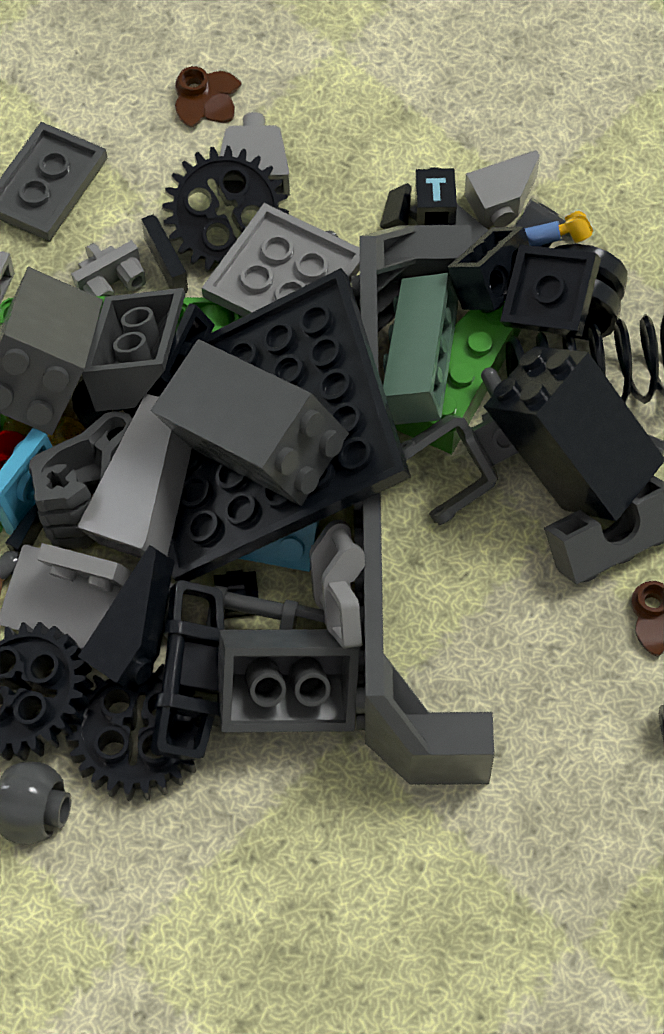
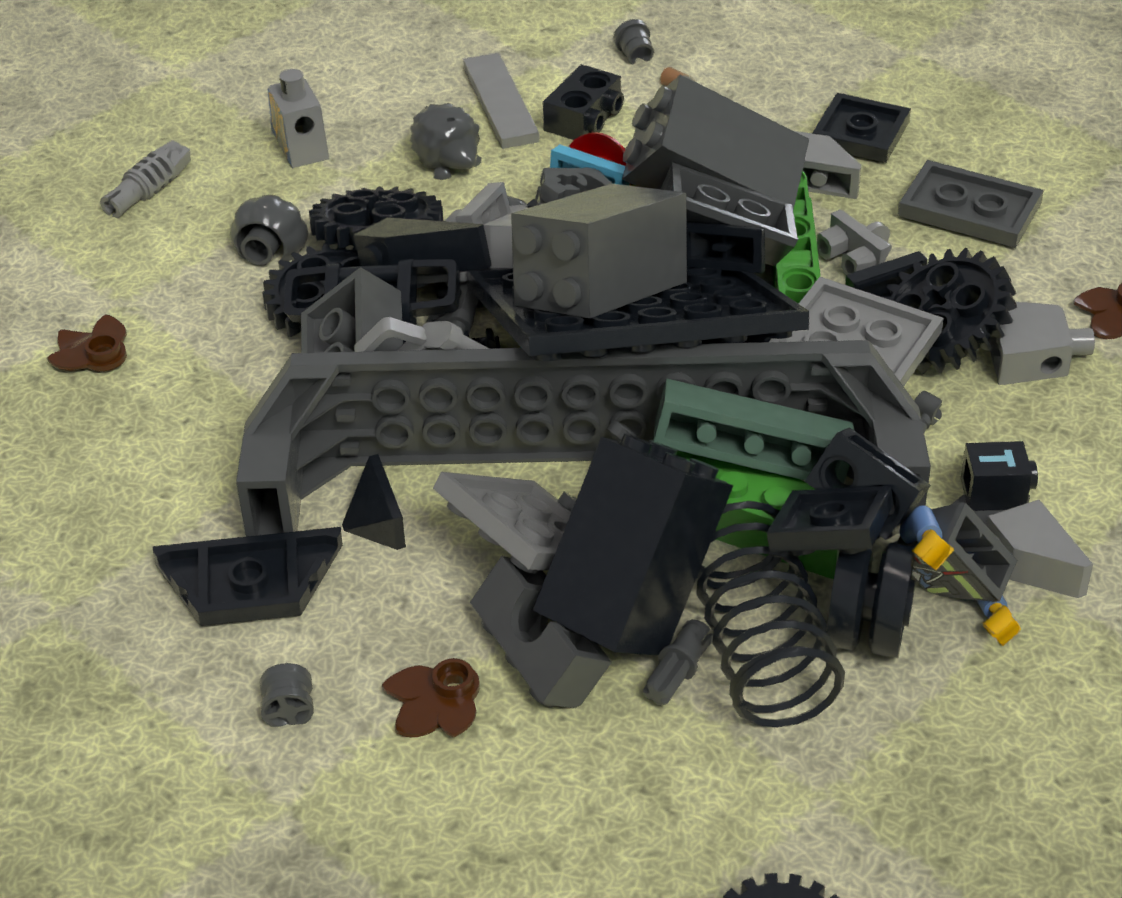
camera: 90 degrees right, 20 degrees down
none -> reddish brown plate [47,314,127,371]
none -> black wing [153,527,343,626]
none -> black slope [342,454,406,550]
none -> light grey plate [433,472,571,573]

